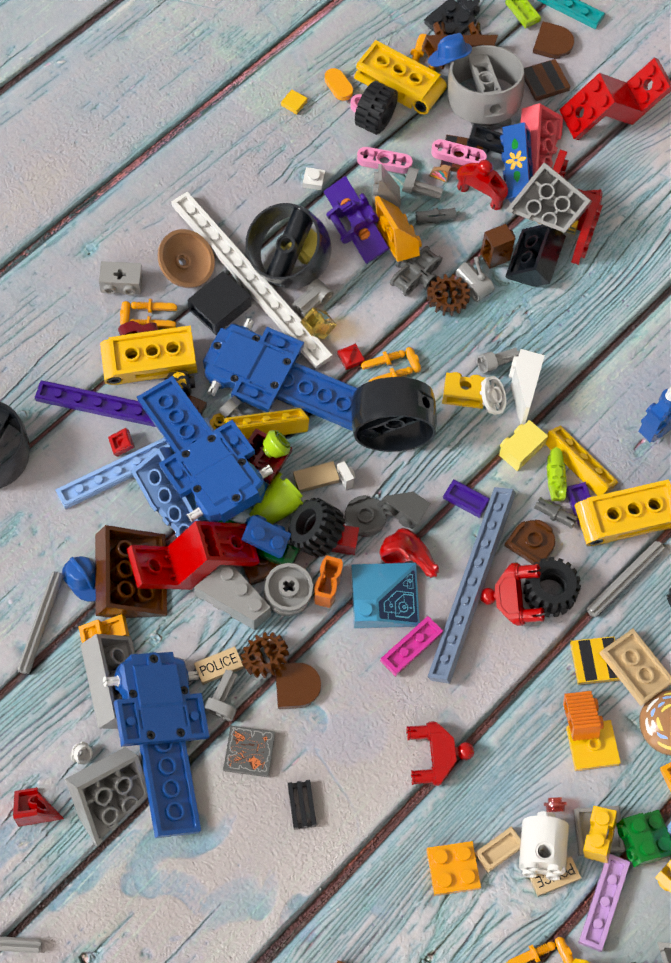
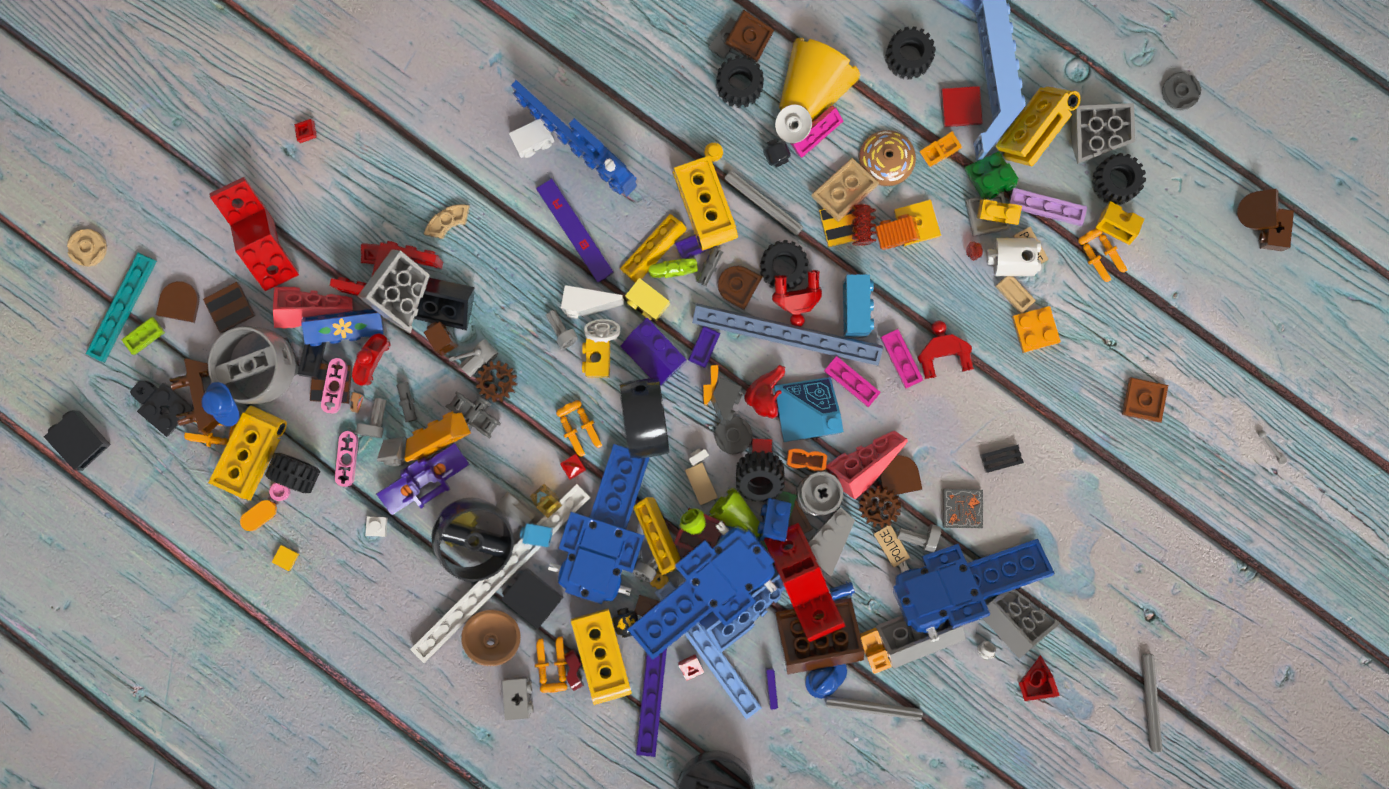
camera: 90 degrees left, 20 degrees up
none -> tan tile [424,204,470,239]
none -> dark azure slope [520,523,553,547]
none -> dark purple tile [536,178,614,283]
none -> dark purple slope [620,318,687,386]
none -> light orange slope [703,365,718,406]
none -> dark purple tile [766,667,778,710]
none -> coral wedge [826,431,908,499]
none -> blue pin [829,581,855,601]
none -> dark azure brick [843,275,874,337]
none -> clear red piece [852,204,876,246]
none -> dark pink plate [880,329,923,389]

